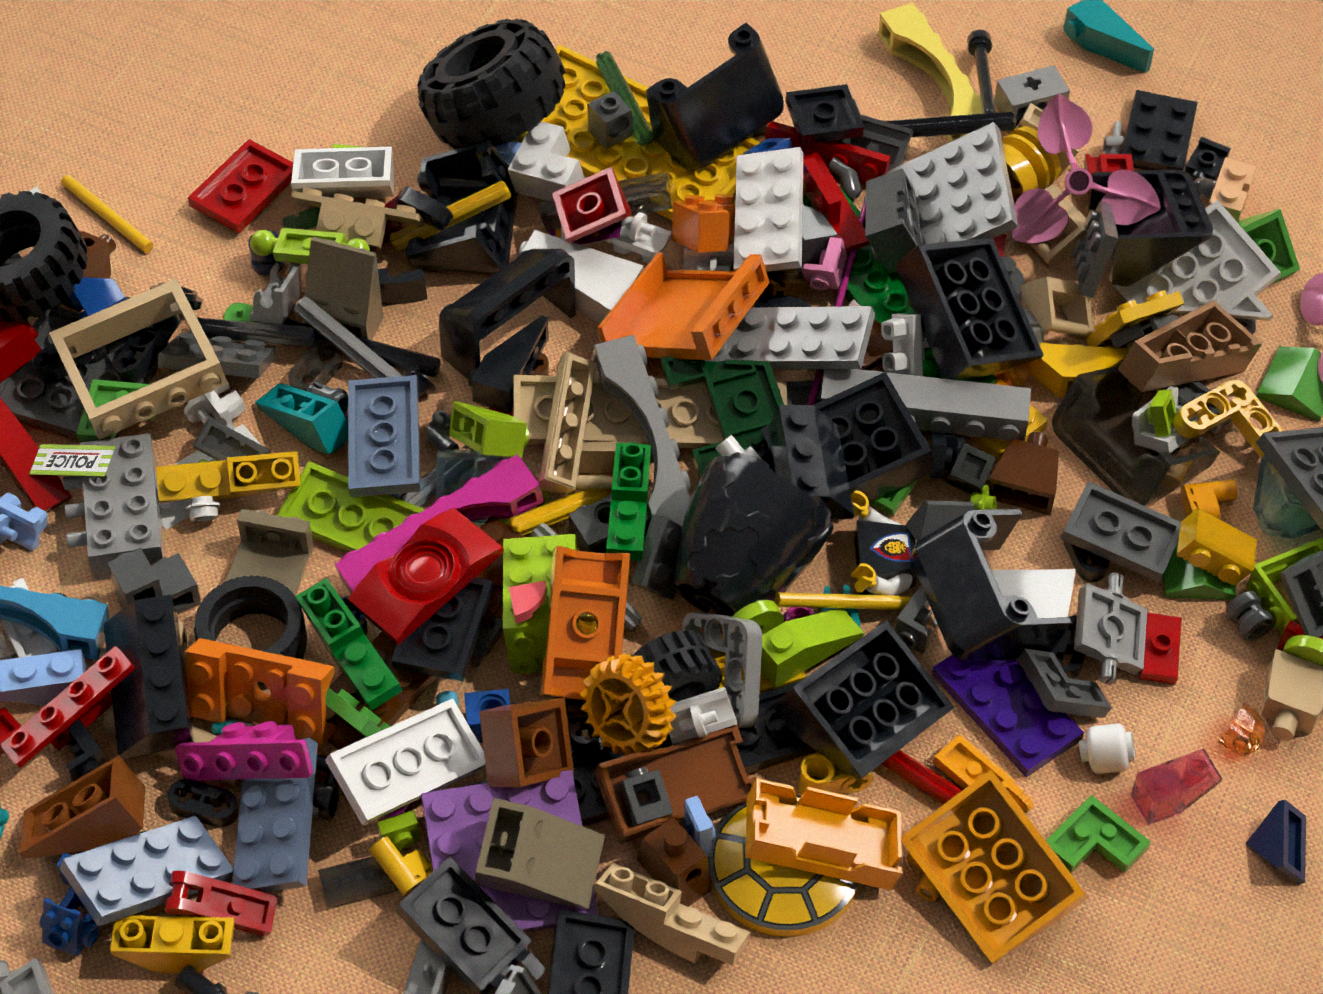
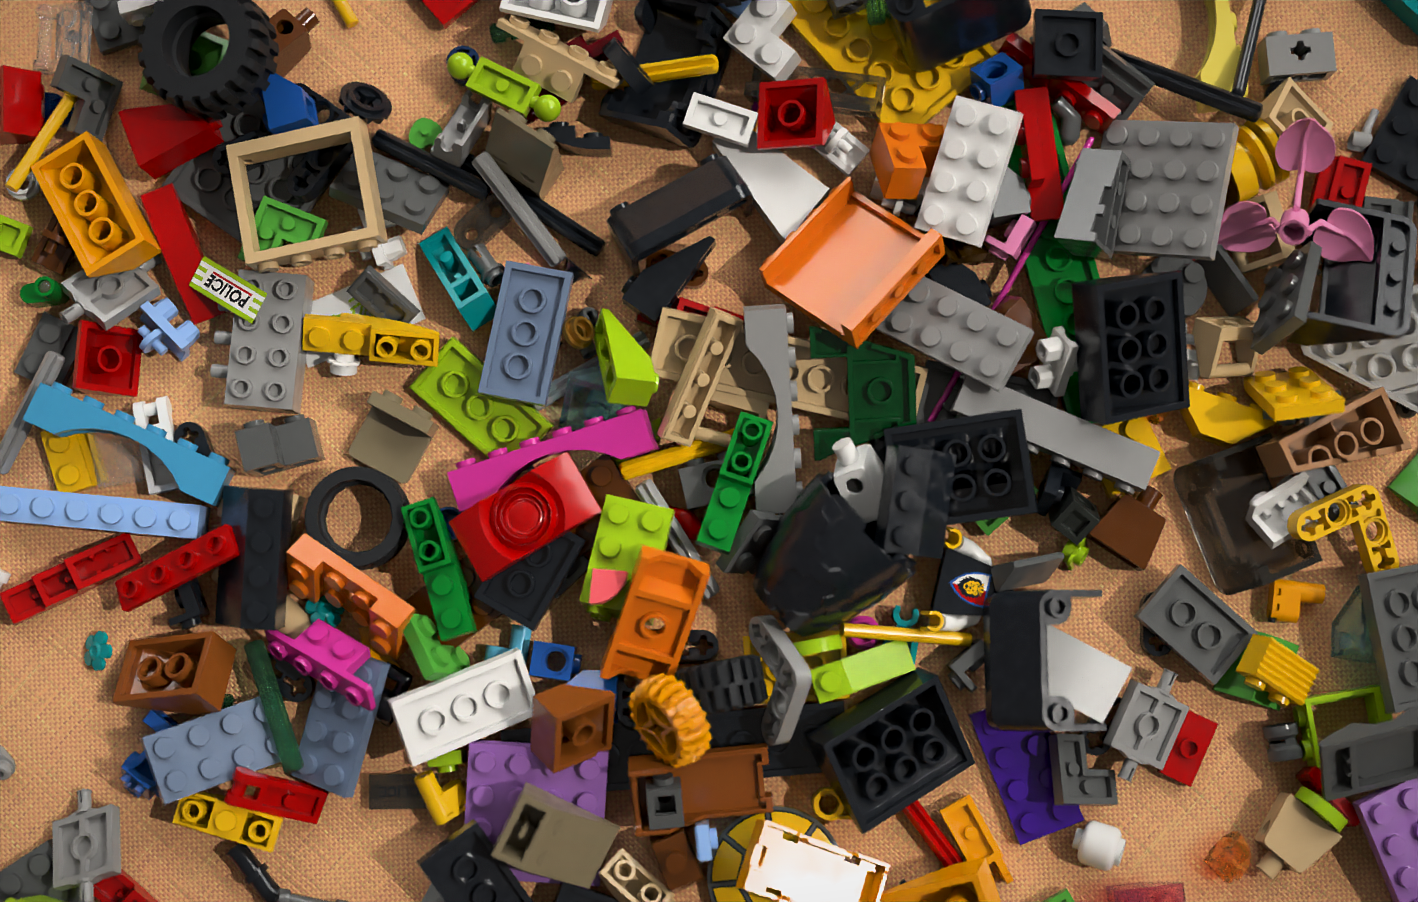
camera: 20 degrees right, 30 degrees up
white hips [669,687,737,744] -> none
lime plate [1147,389,1177,437] -> none
none -> clear green axle [244,640,304,773]
none -> pearl gold plate [562,316,595,350]
none -> white plate [683,92,758,148]
none -> dark grey slope [1194,244,1258,316]

